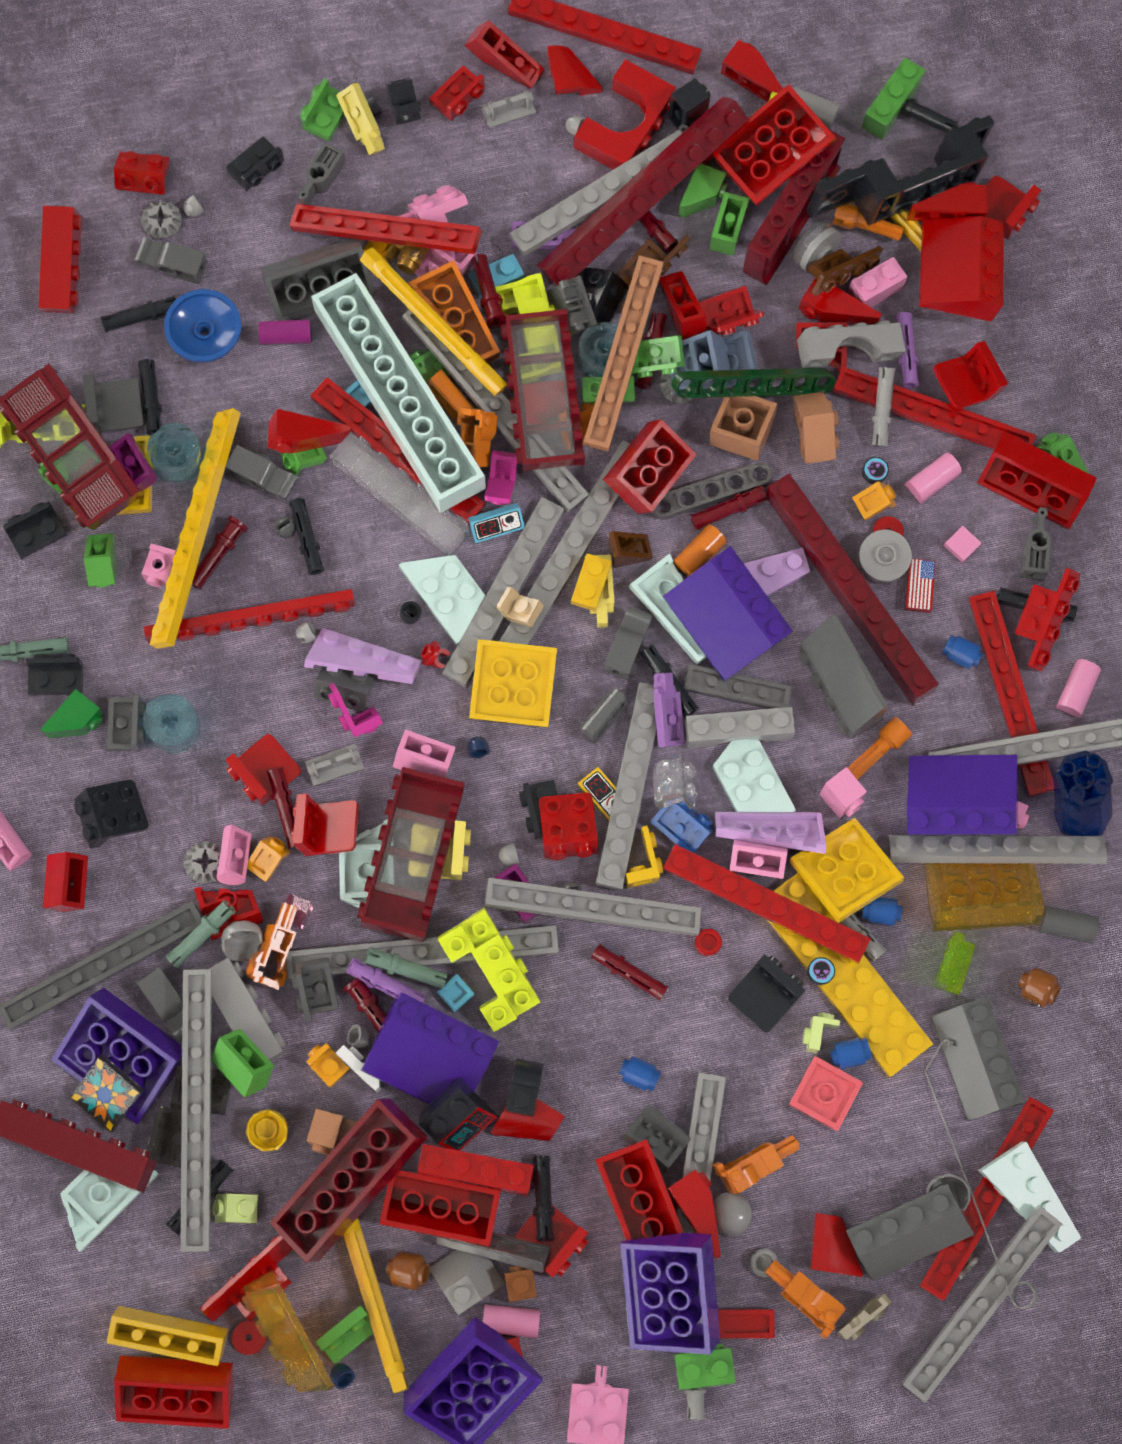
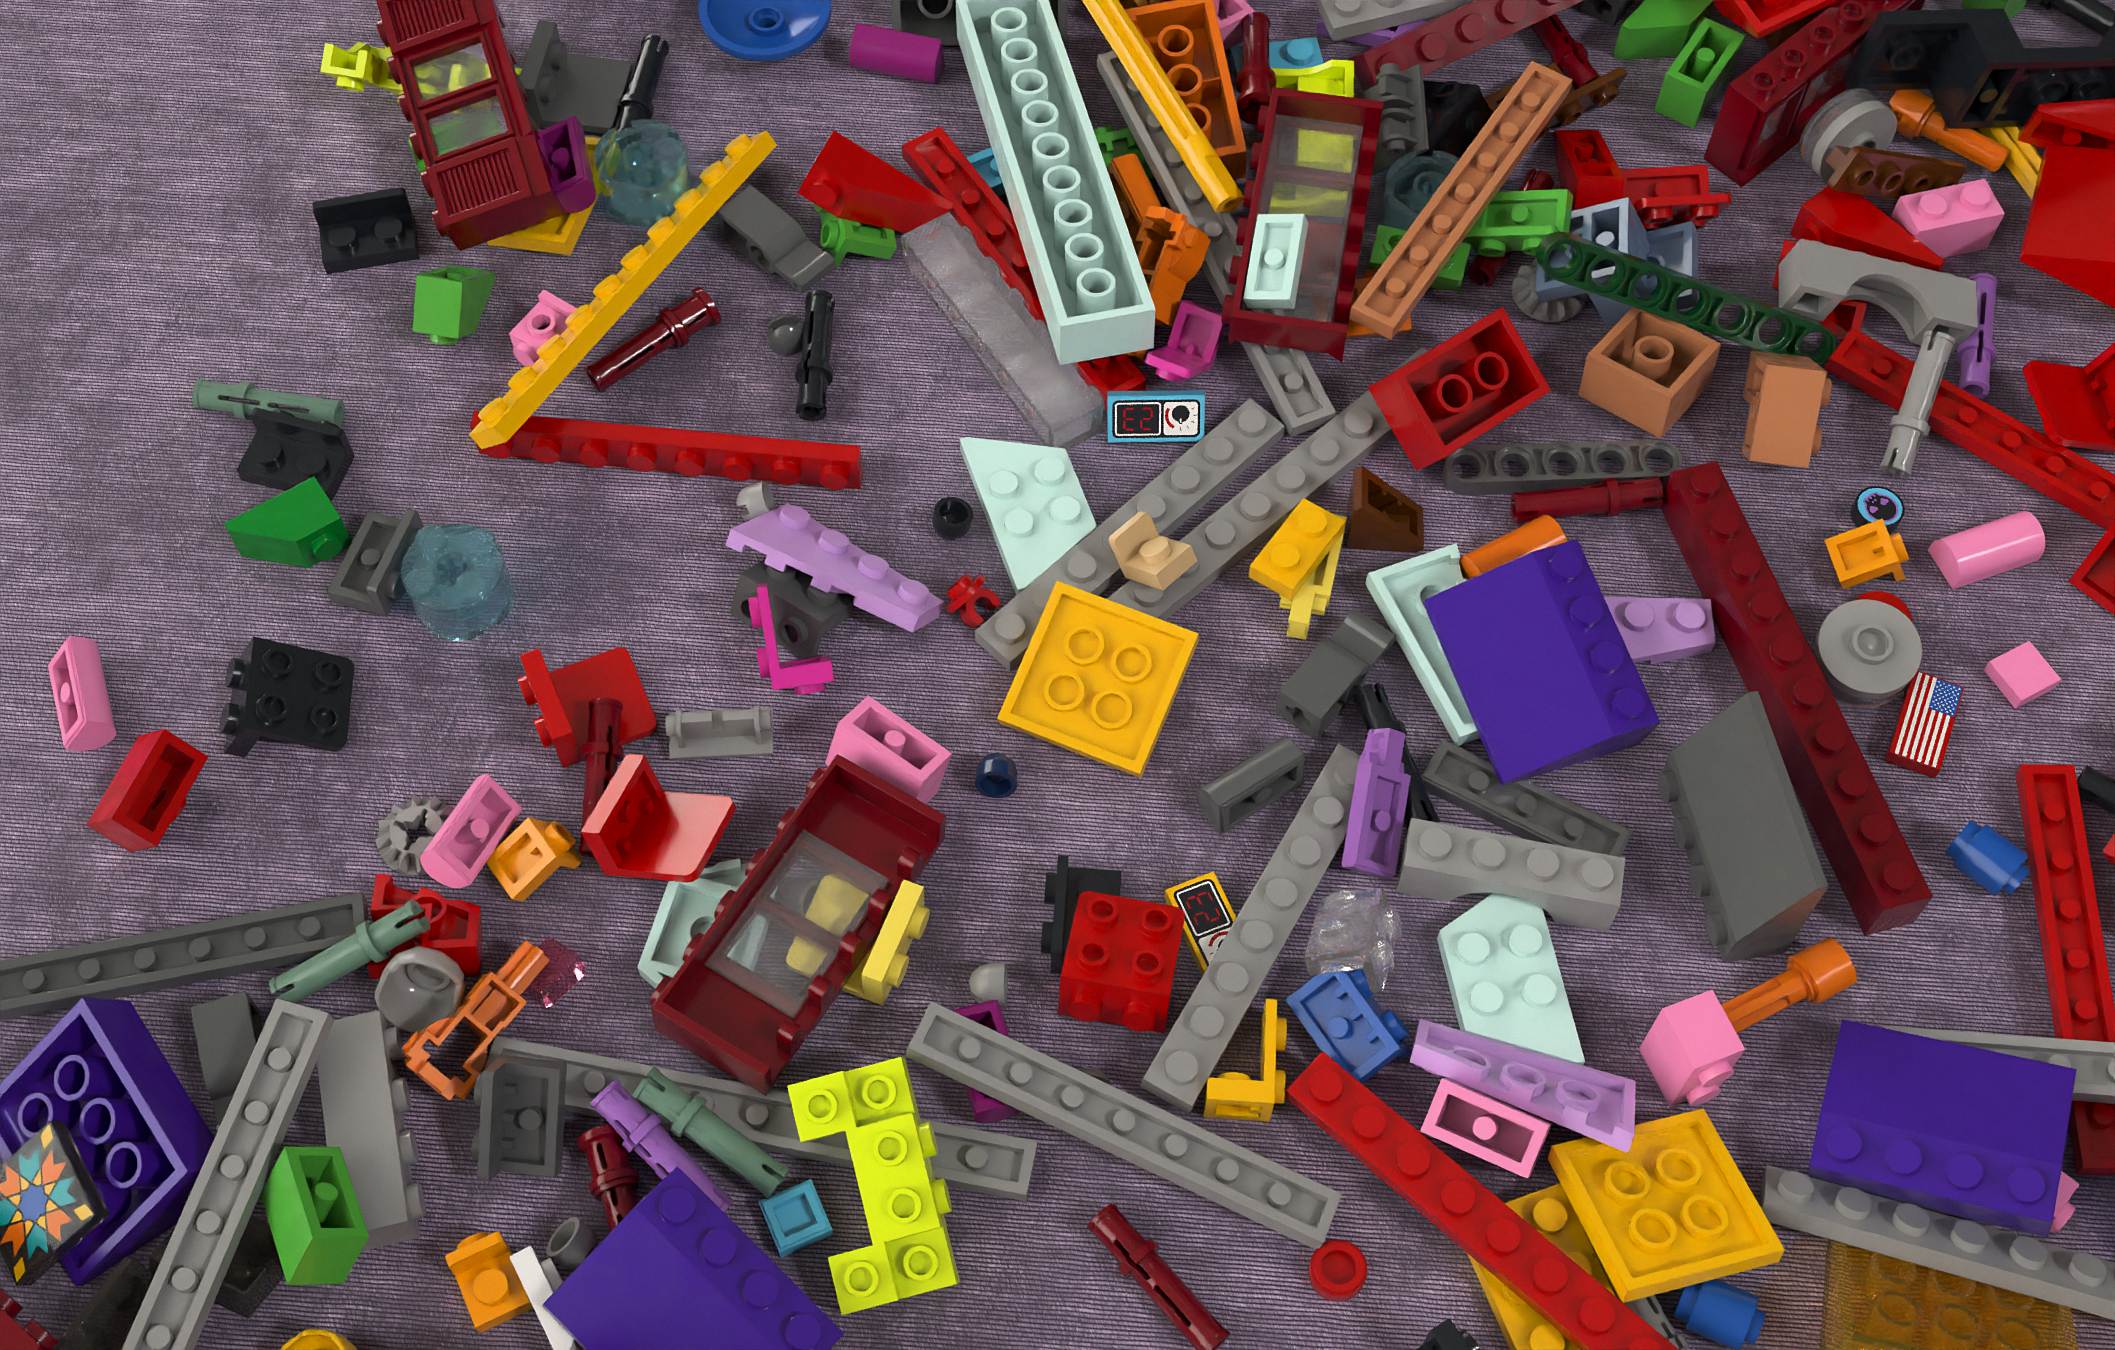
camera: 20 degrees right, 15 degrees down
none -> light aqua plate [1243,214,1308,309]

